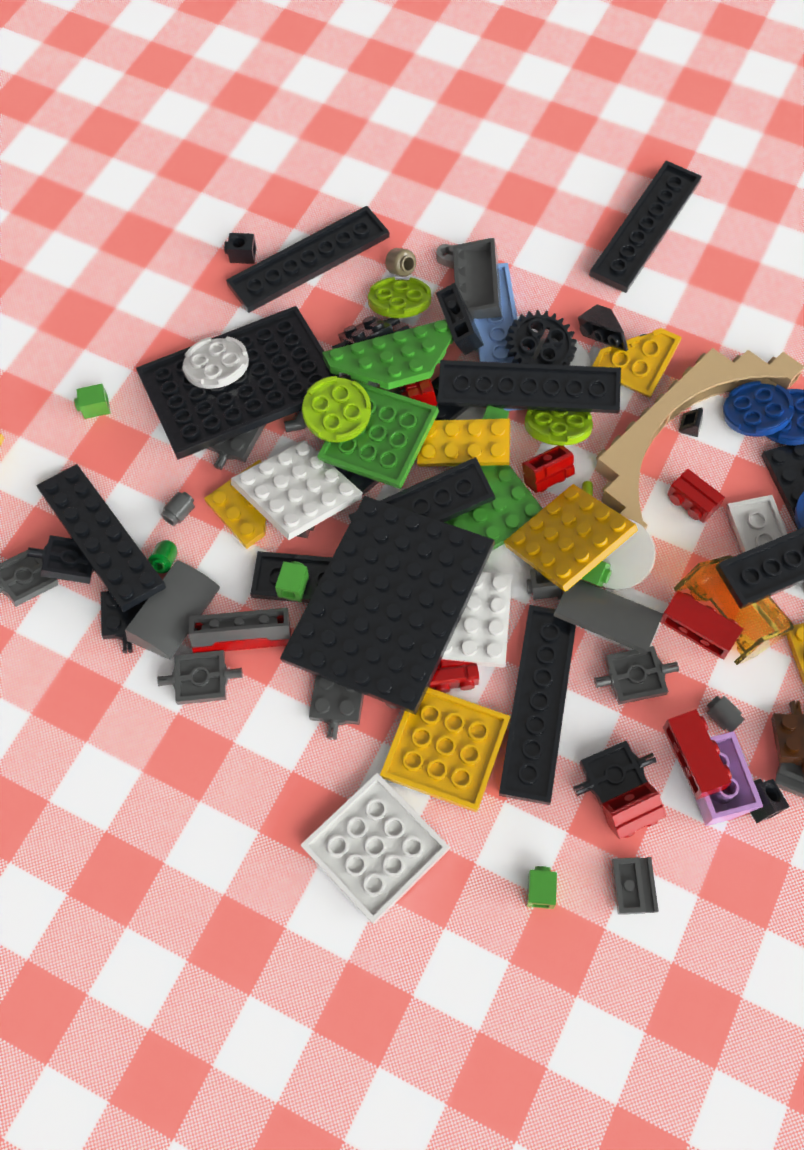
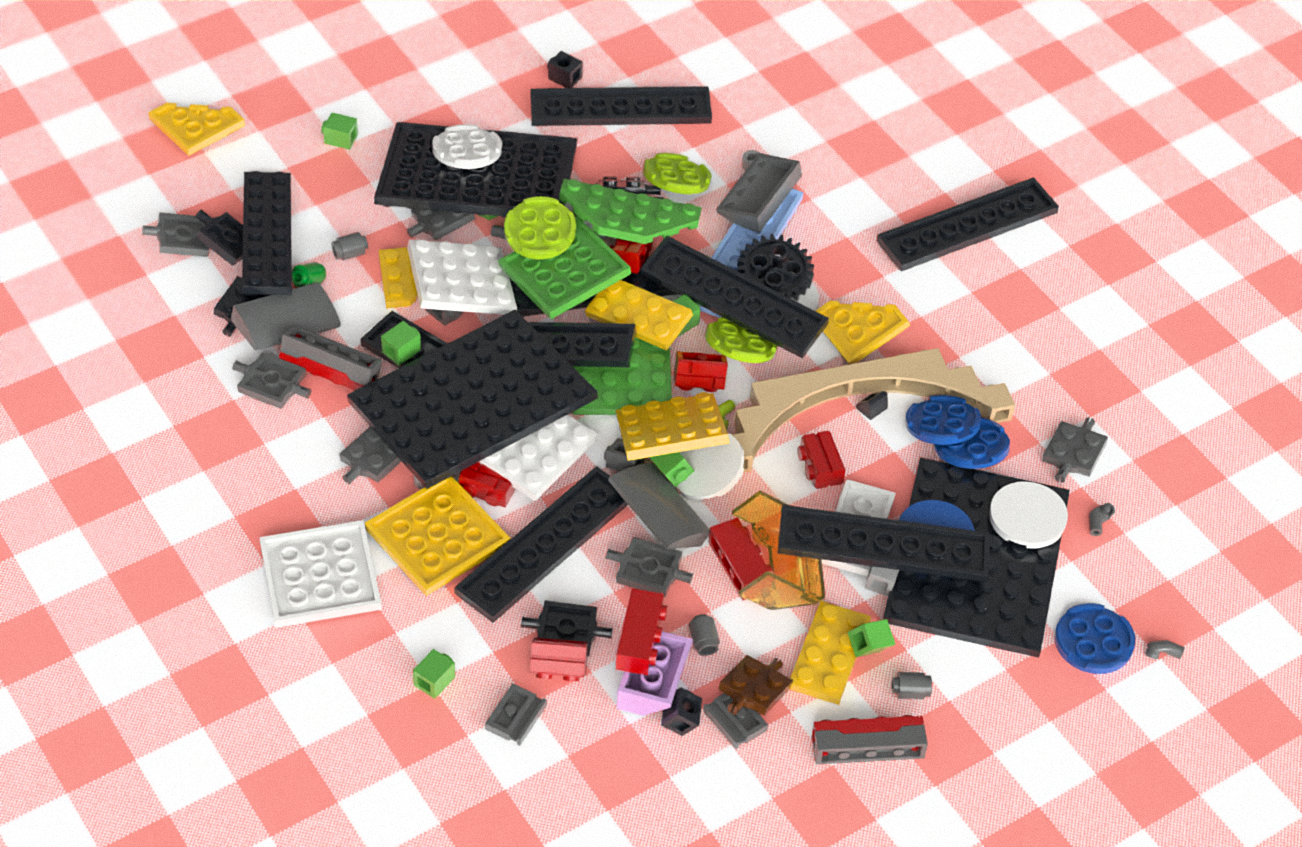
camera: 25 degrees right, 15 degrees down
dark tan head [385,248,416,277] -> none
black slope [436,282,484,355] -> none
black slope [578,304,628,351] -> none

